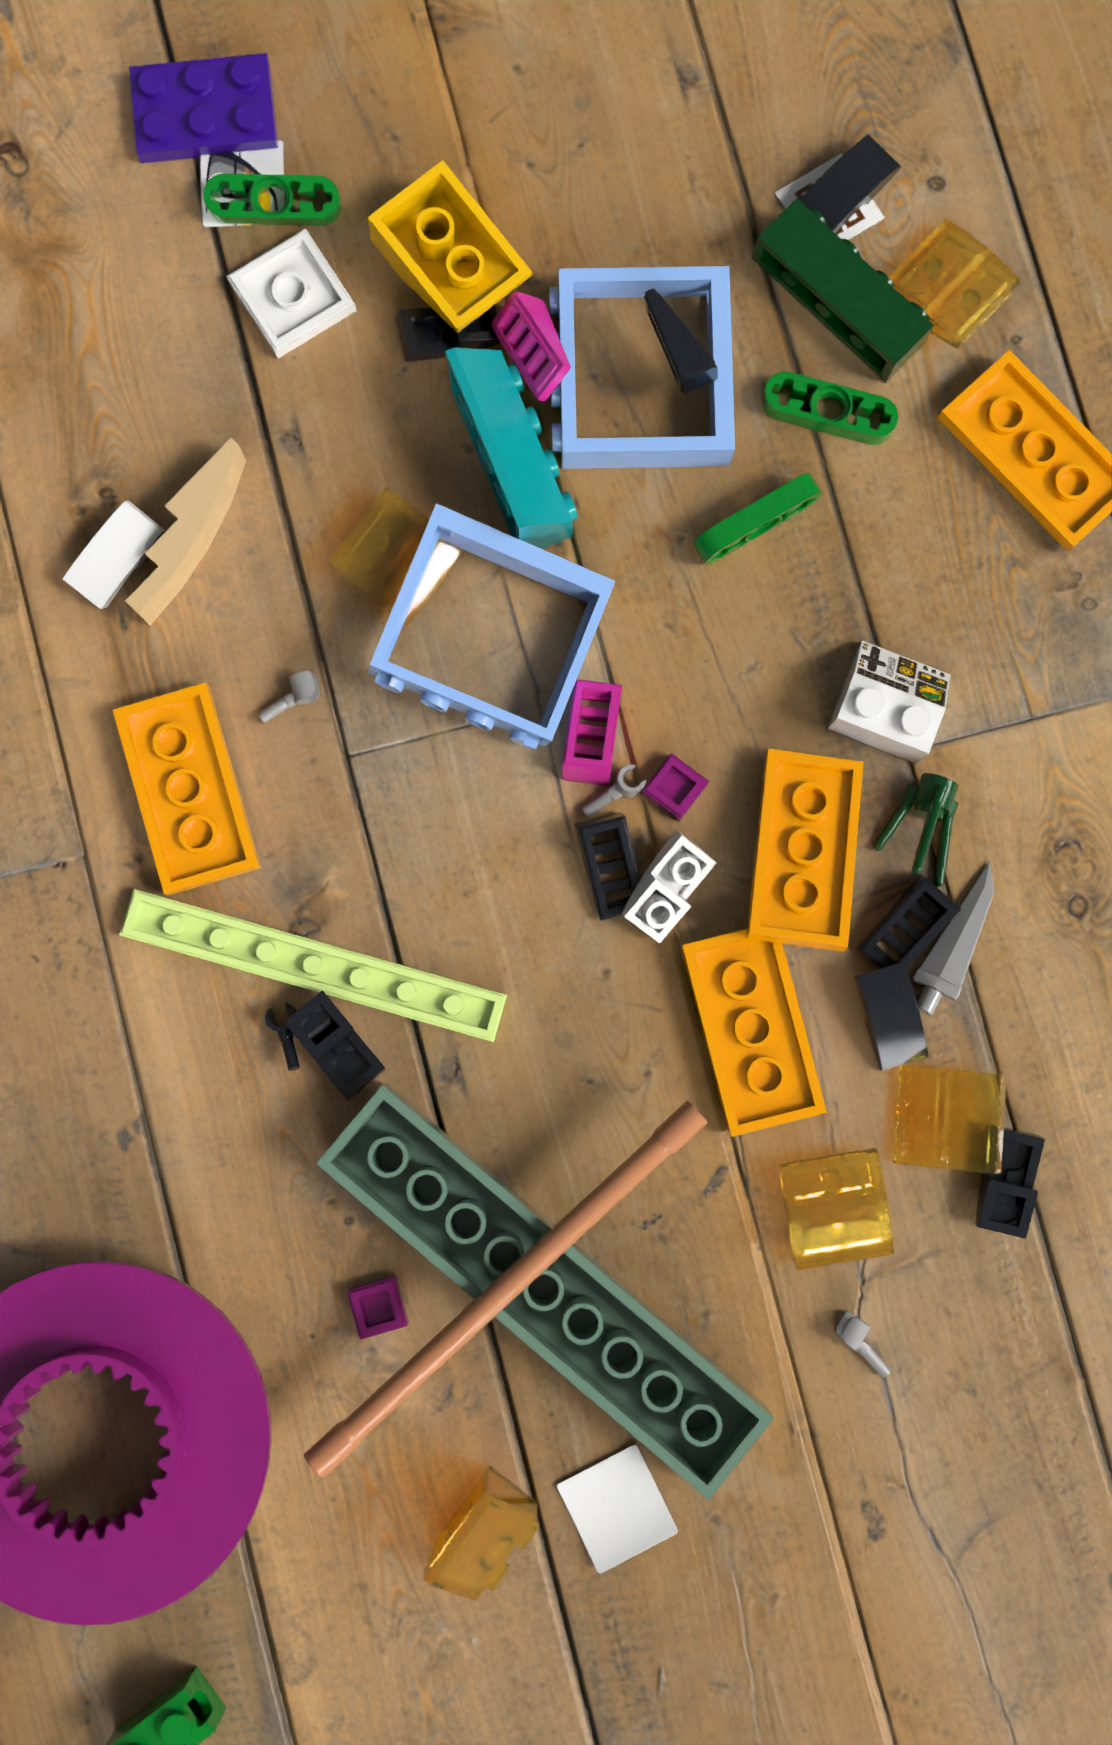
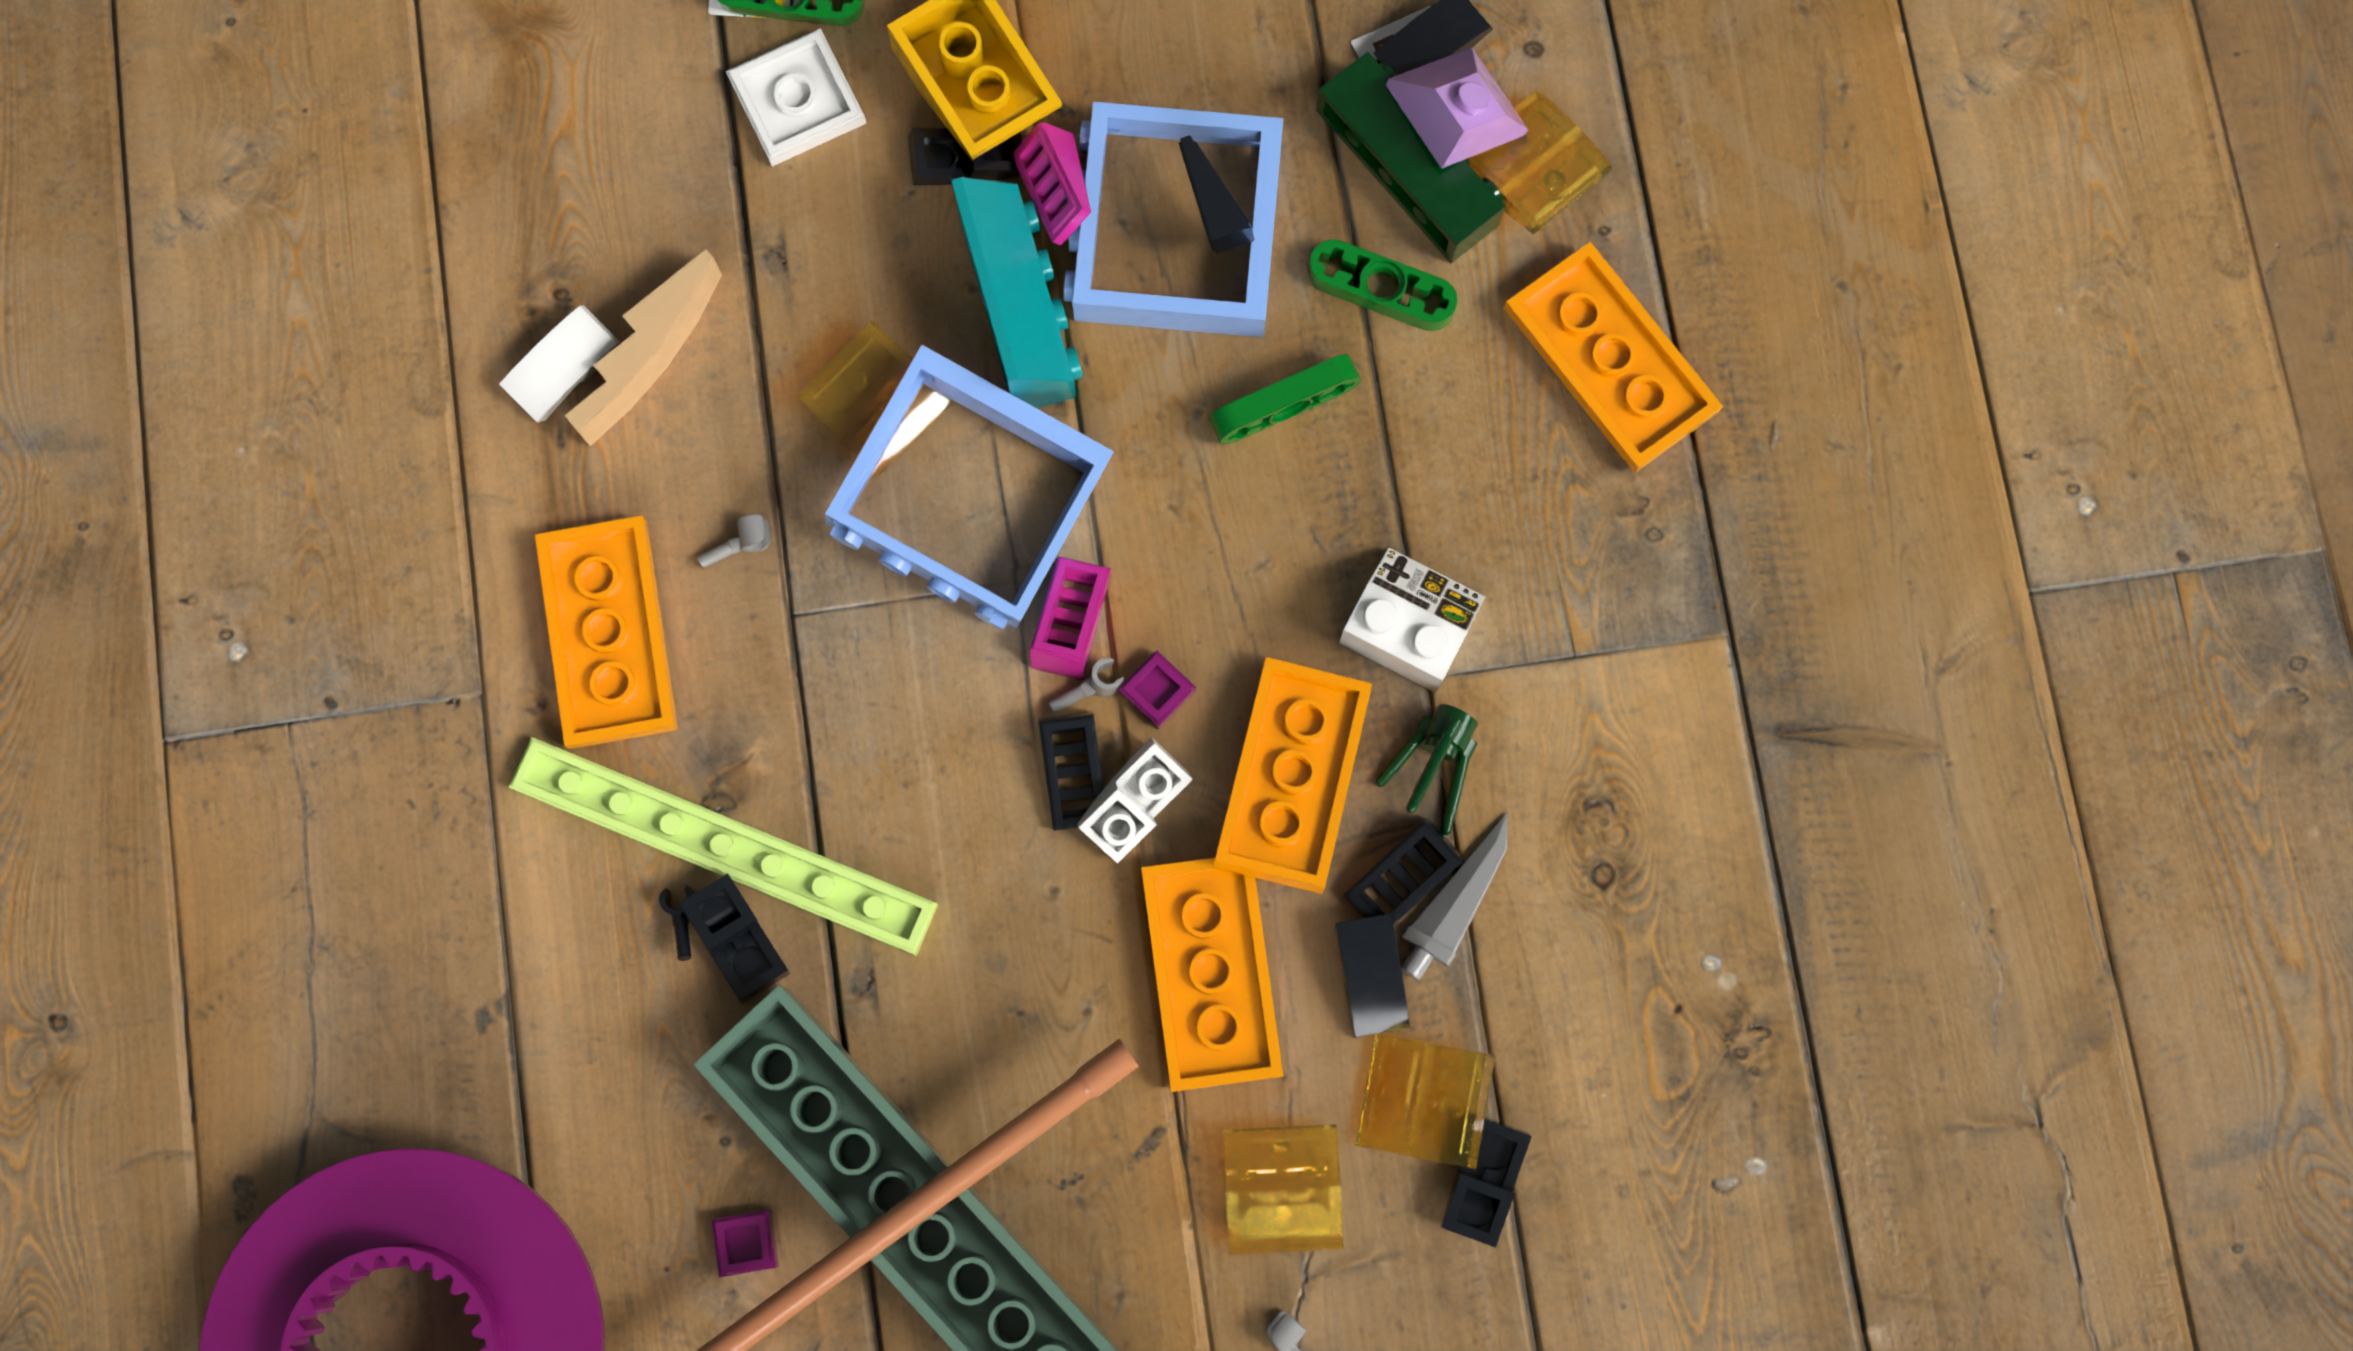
camera: 10 degrees right, 5 degrees down
none -> lavender slope [1386,47,1528,169]

